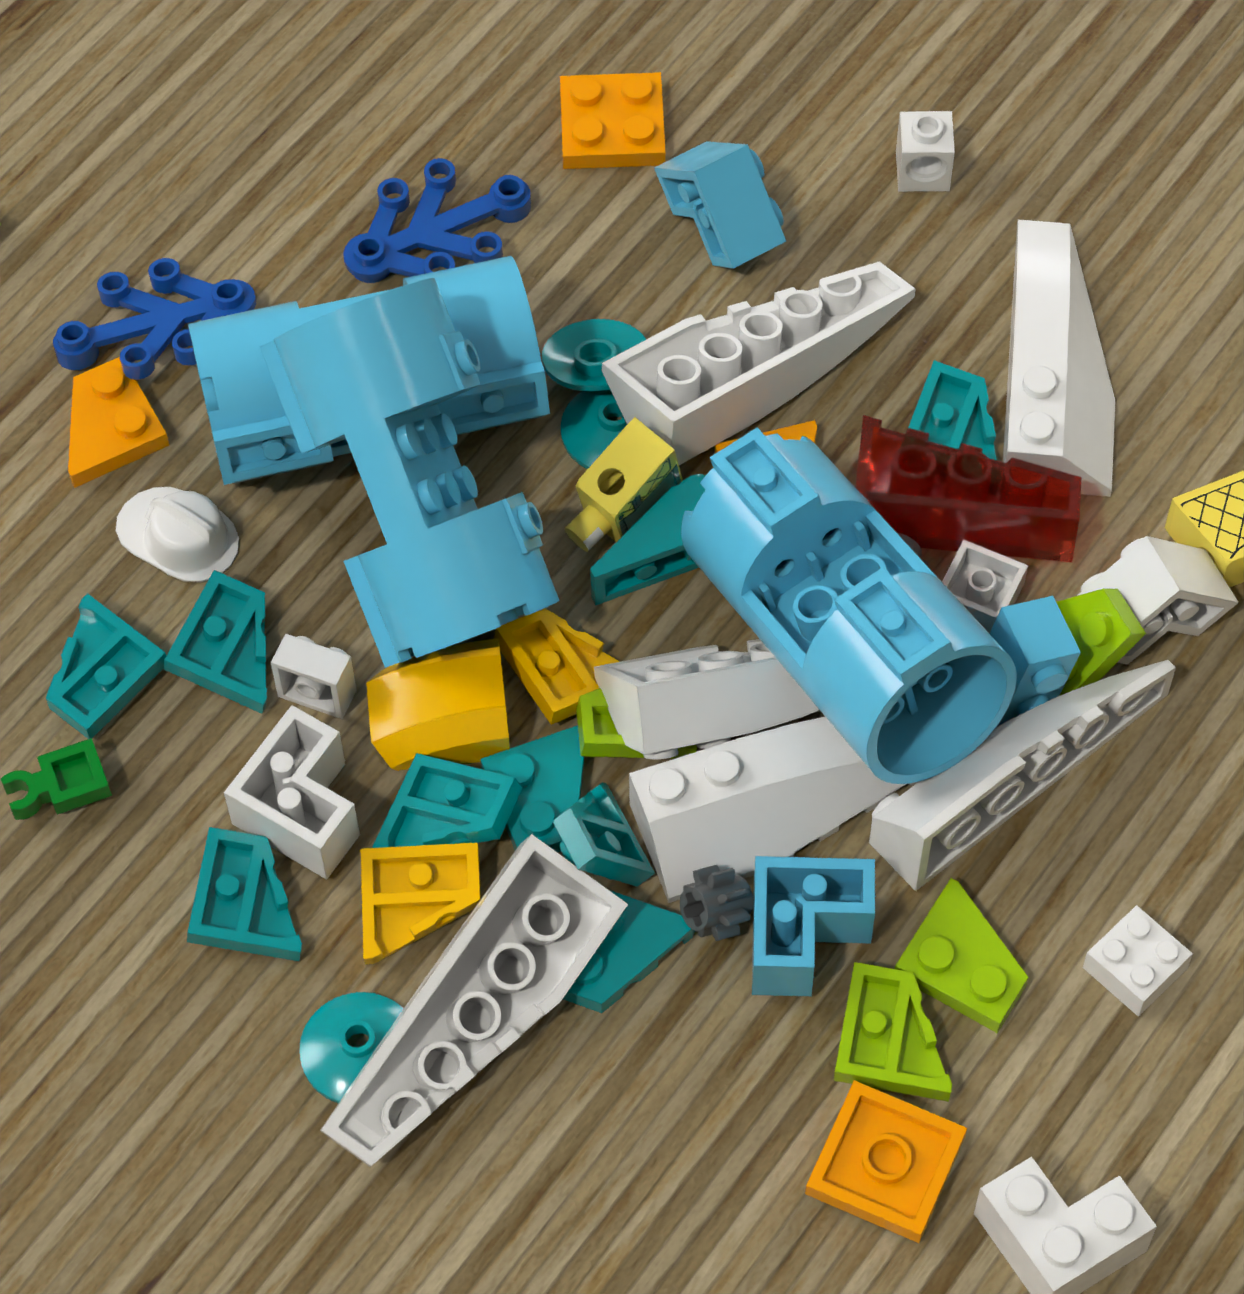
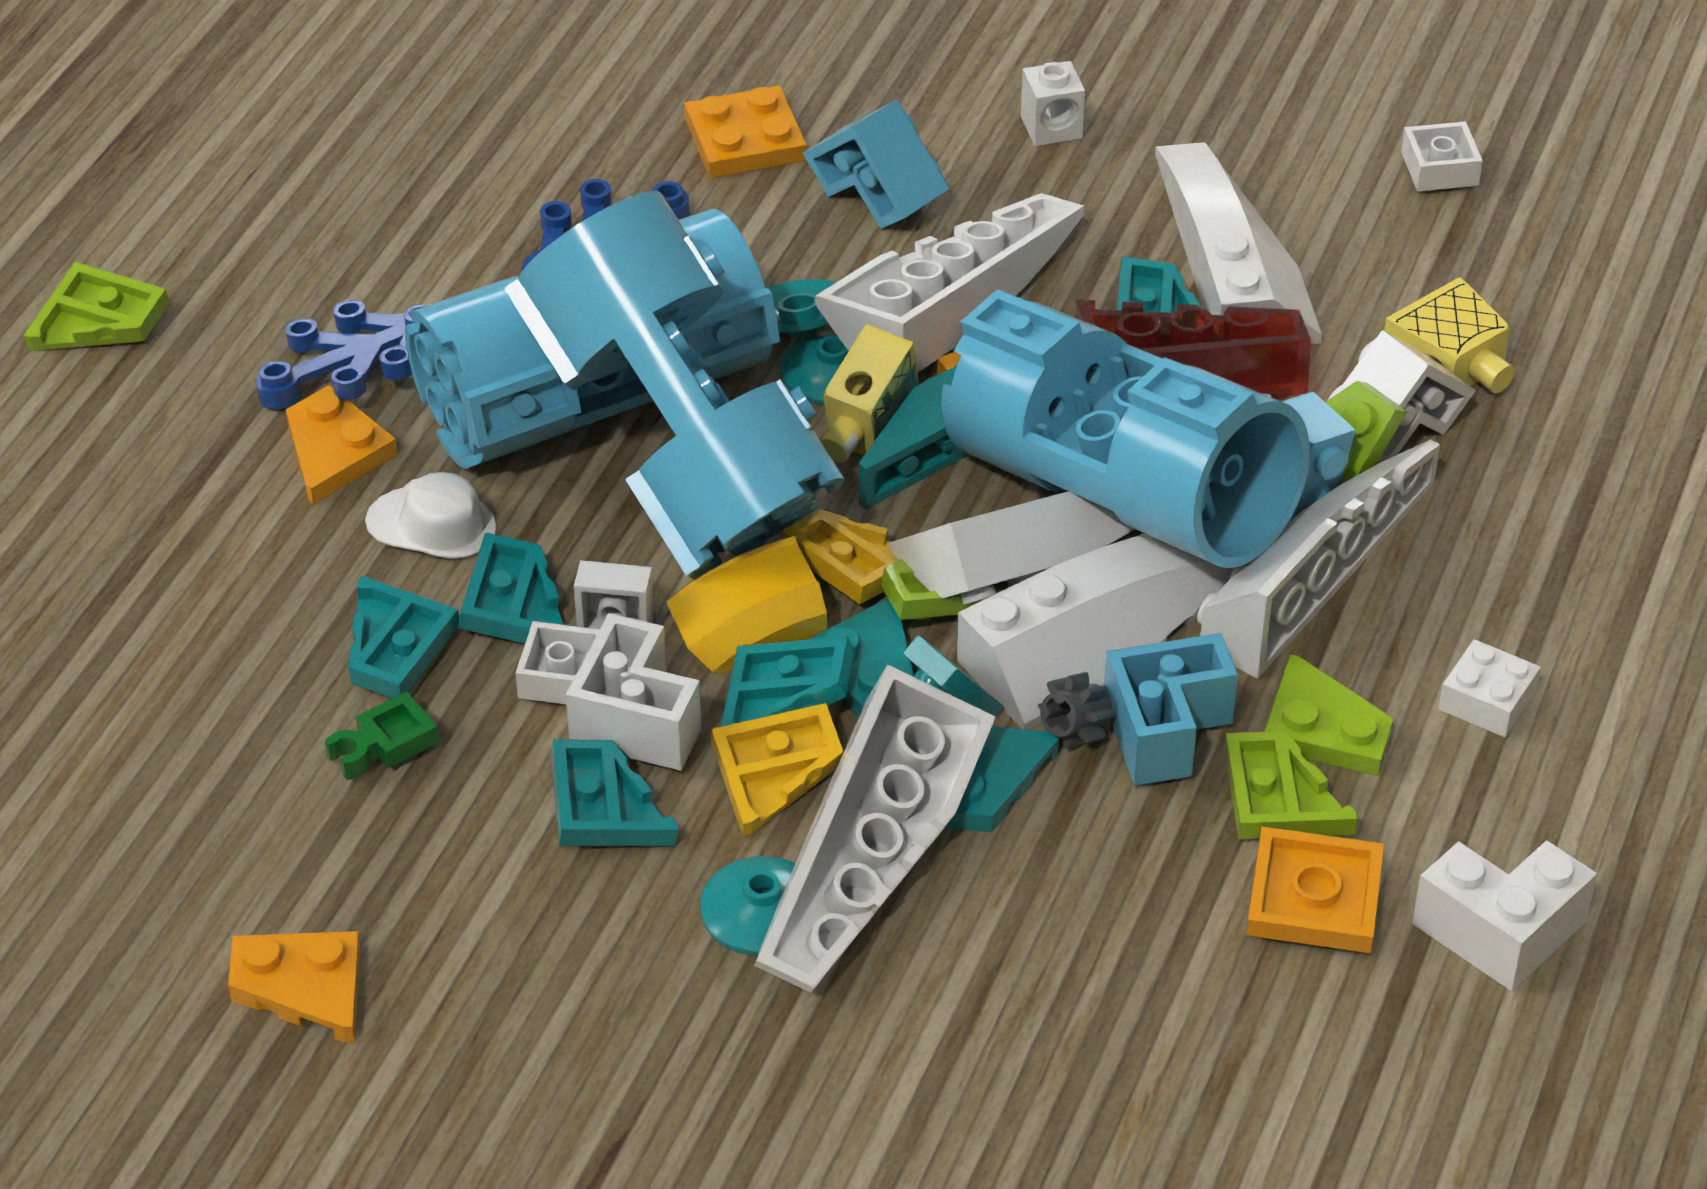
camera: 15 degrees left, 15 degrees down
none -> white piece [515,621,599,705]

